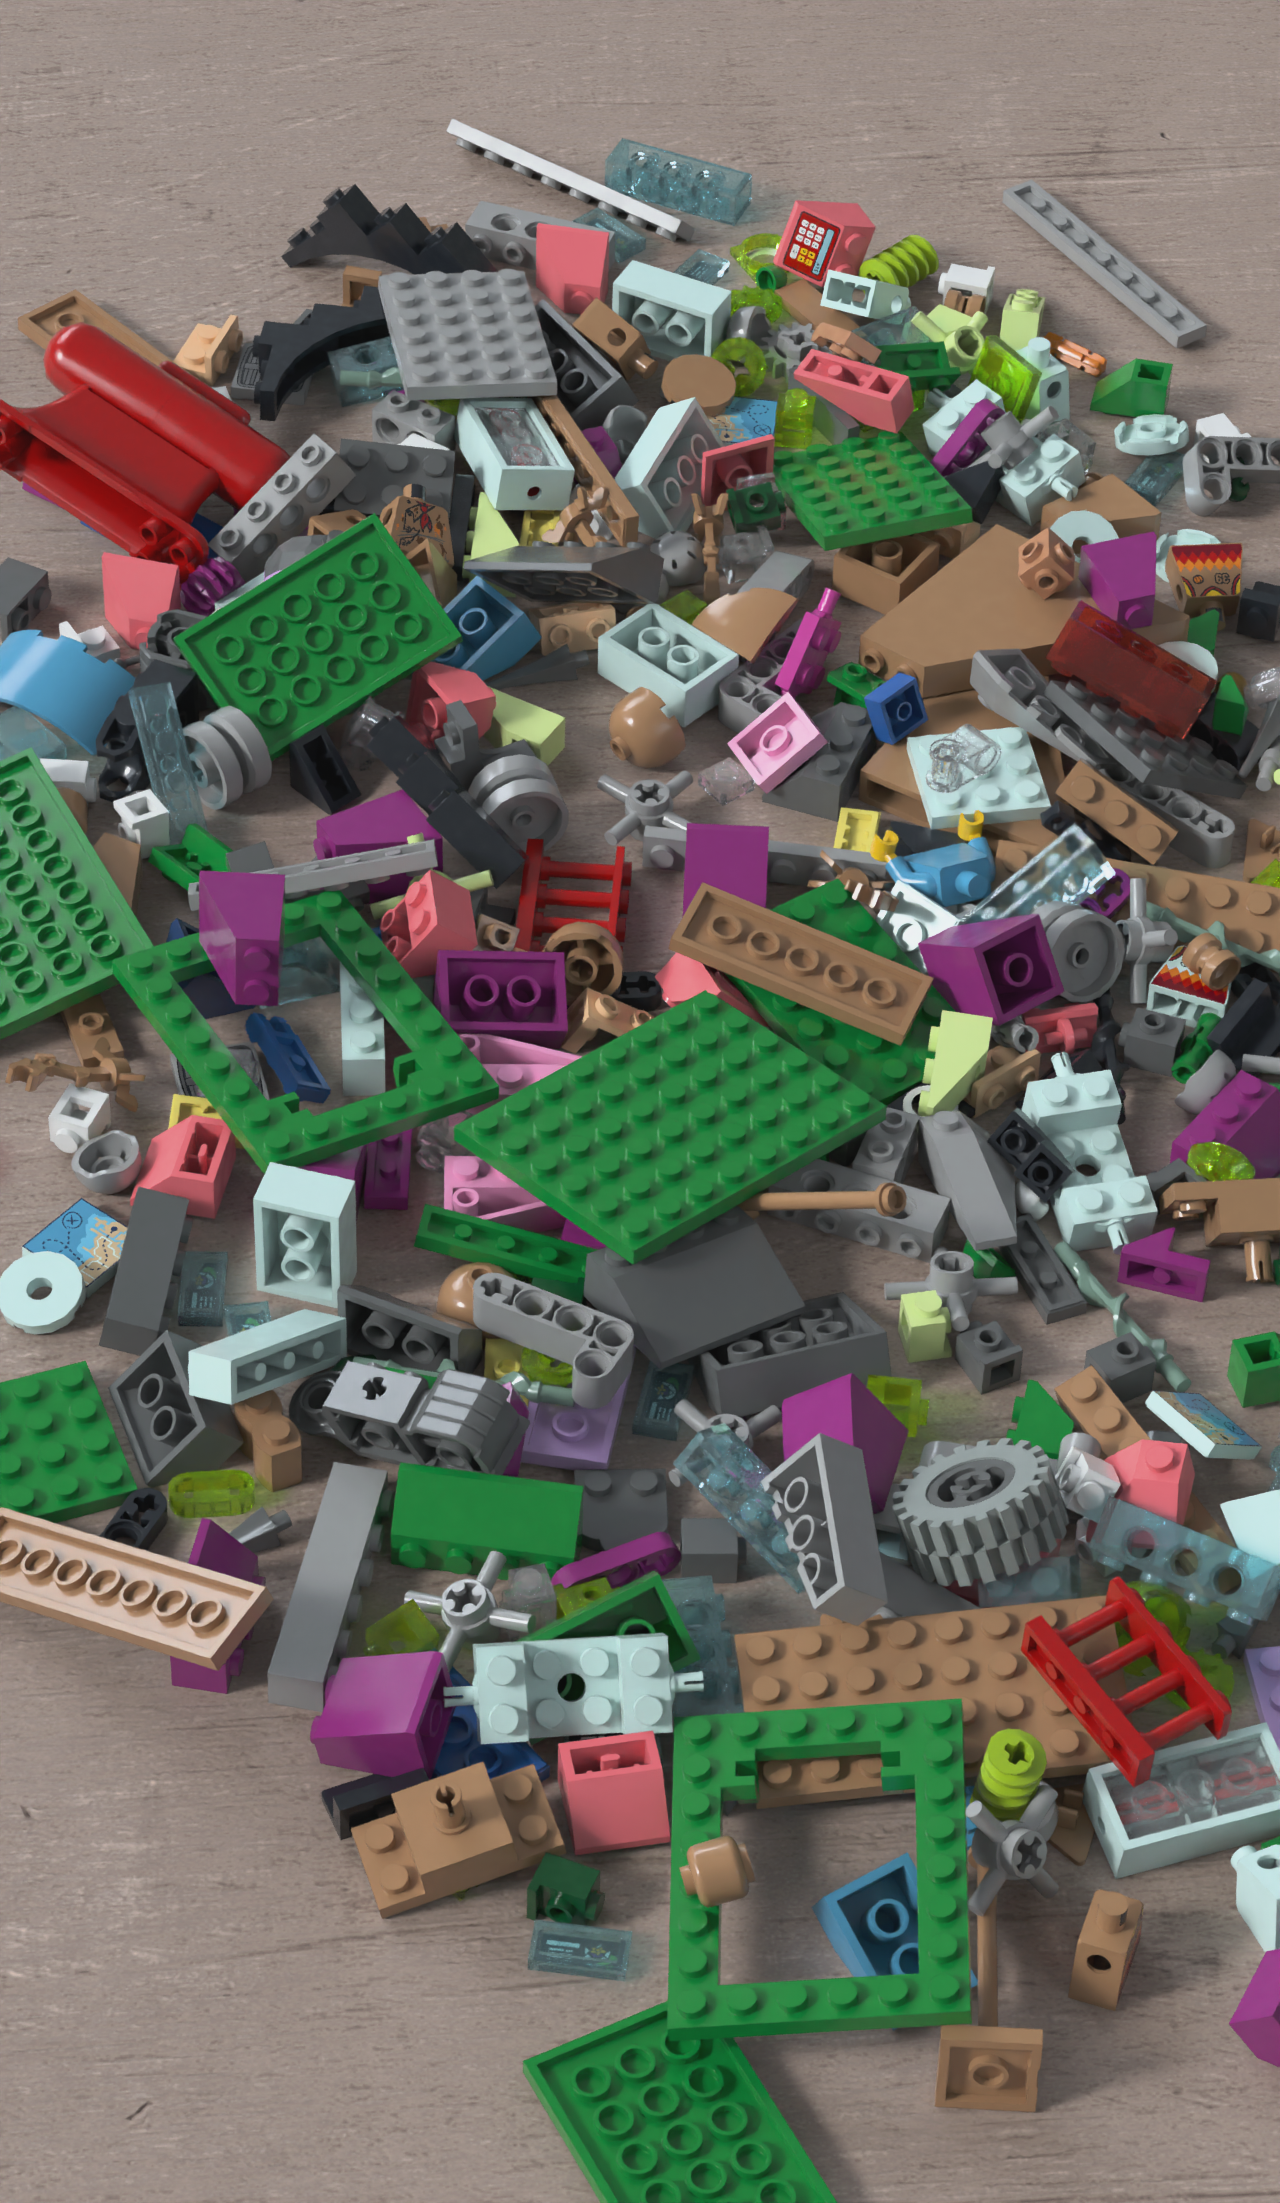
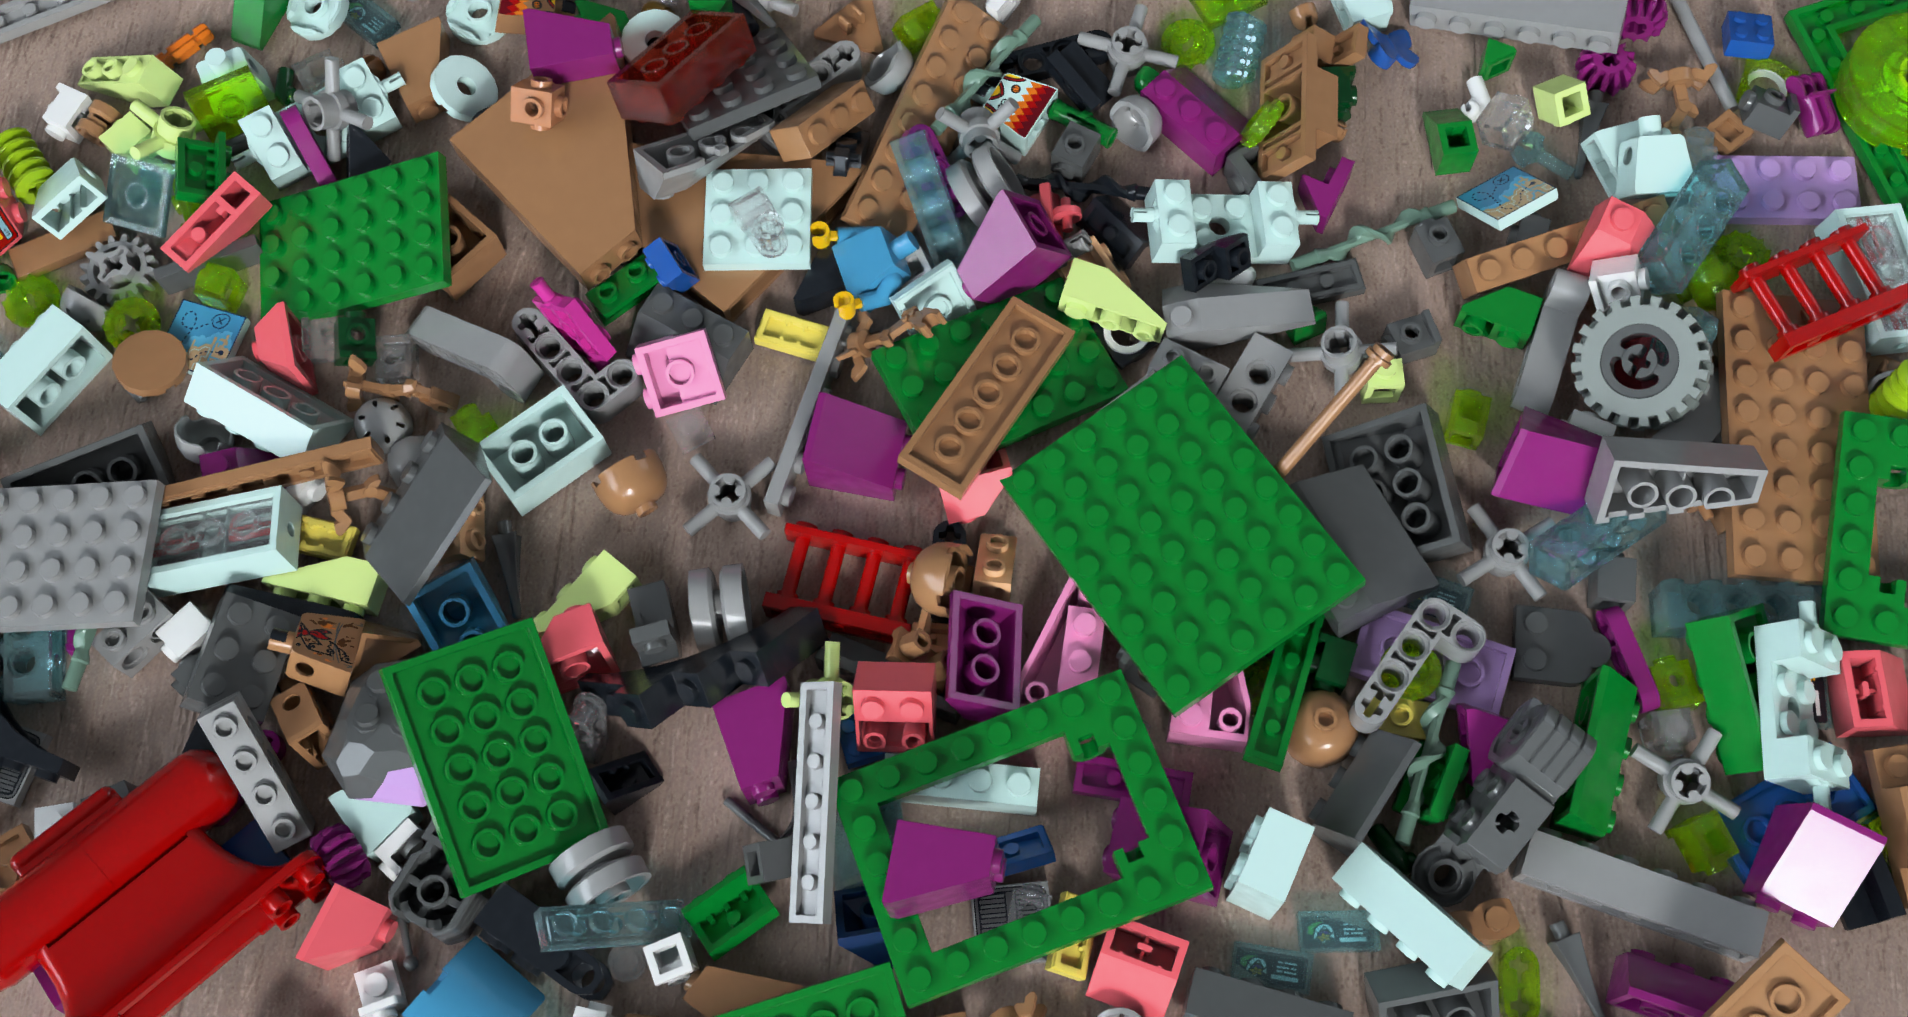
camera: 75 degrees left, 25 degrees up
medium nougat torso [572,297,658,380] -> none
medium nougat brick [691,587,799,664] -> none
nougat plate [811,322,882,364] -> none
medium nougat wheel [1182,933,1241,991] -> none
none -> light grey helmet [865,40,915,95]

